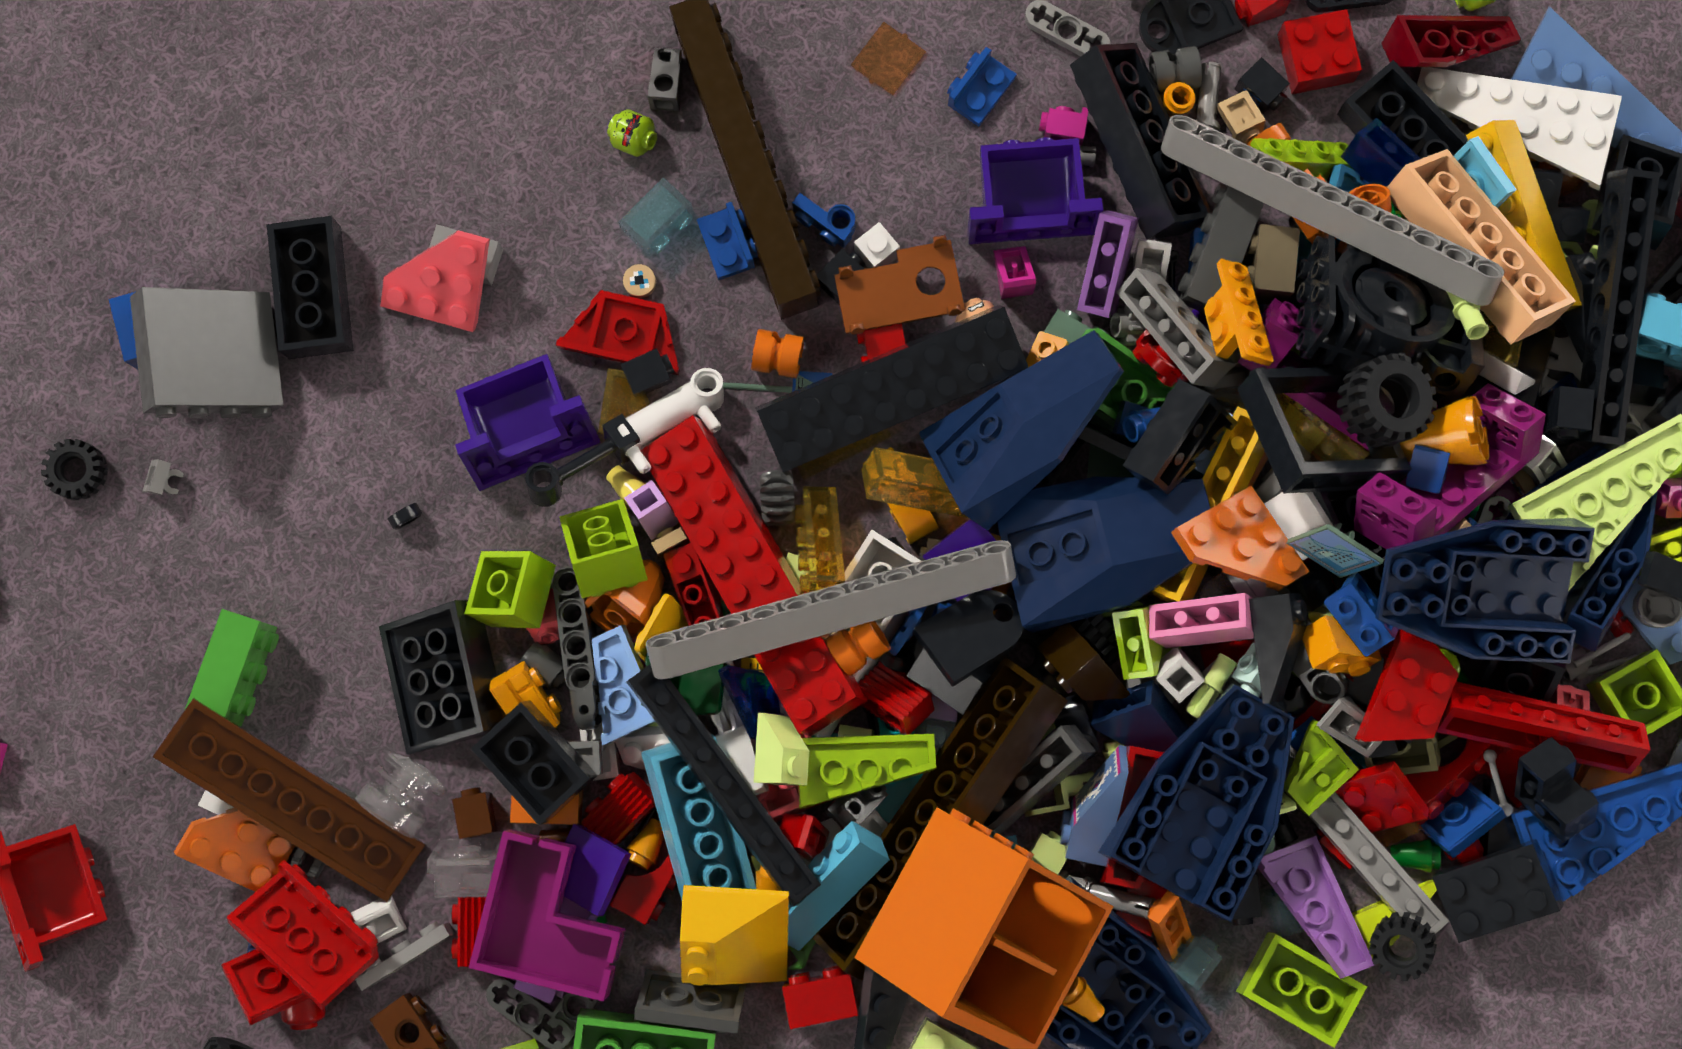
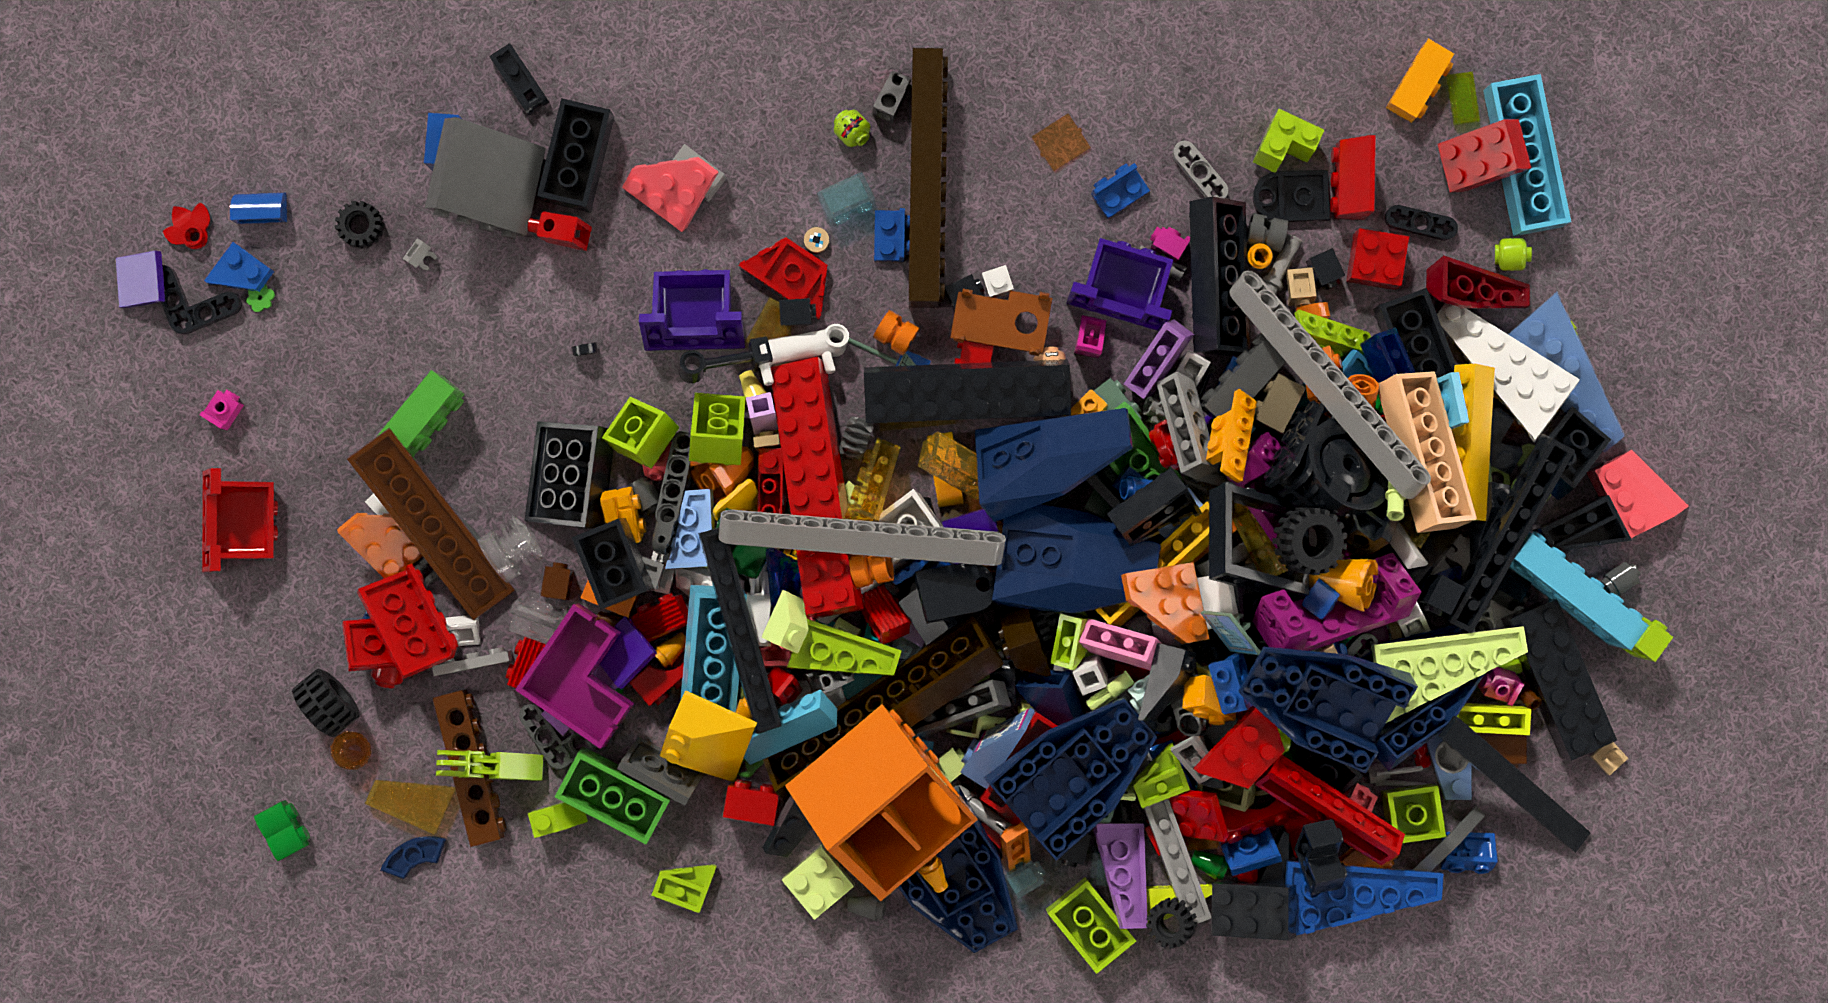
camera: 15 degrees right, 5 degrees up
blue plate [792,193,856,248] -> none
light grey hinge [1483,749,1513,817] -> none
none -> black plate [489,43,549,116]
none -> red torso [528,212,592,251]

